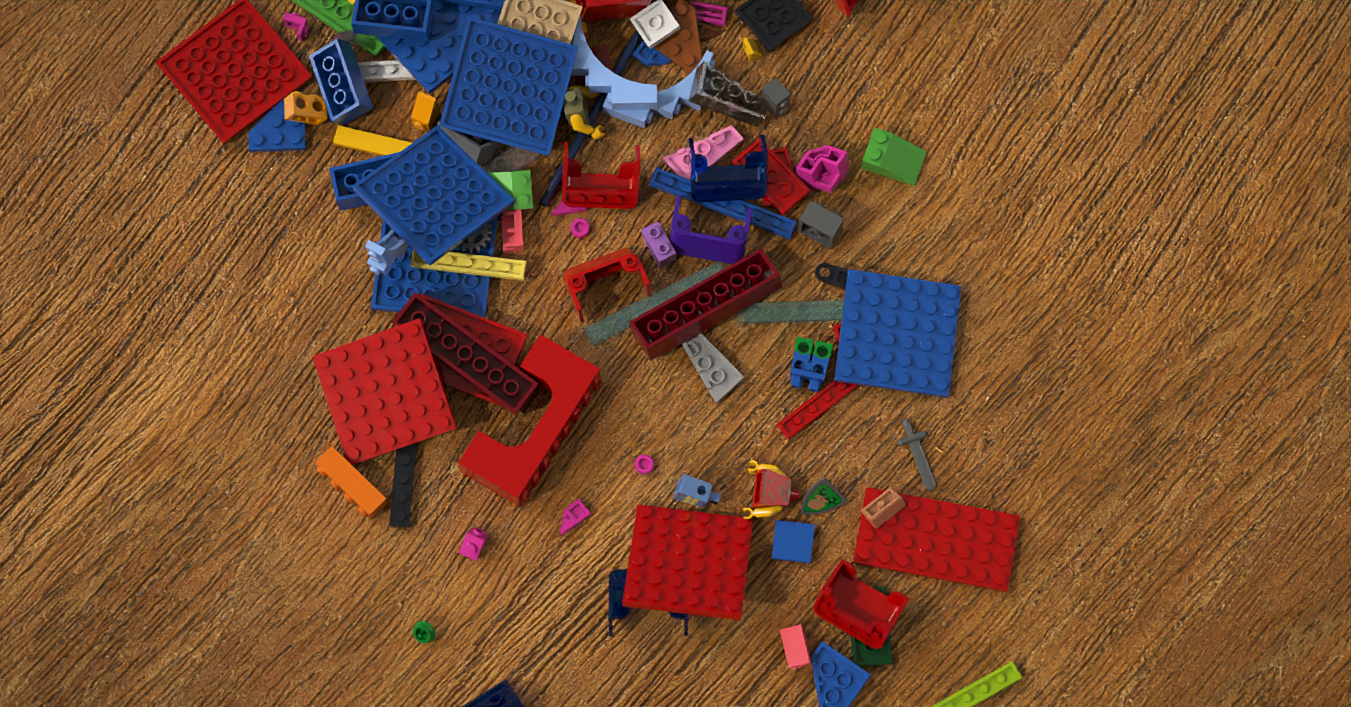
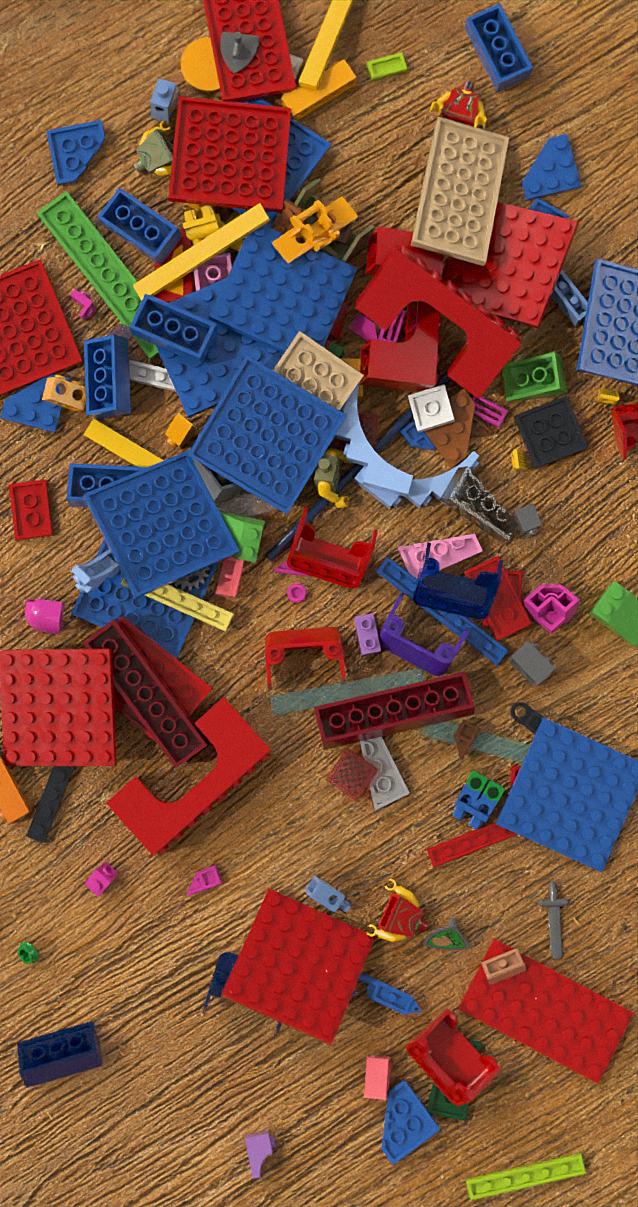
camera: 15 degrees right, 10 degrees up
dark pink tile [635,455,654,475] -> none
blue tile [772,520,815,564] -> none
none -> red tile [9,479,54,541]
none -> dark pink brick [25,598,65,635]
none -> clear red tile [325,748,379,802]
none -> blue plate [352,973,422,1015]
none -> reddish brown tile [454,719,480,760]

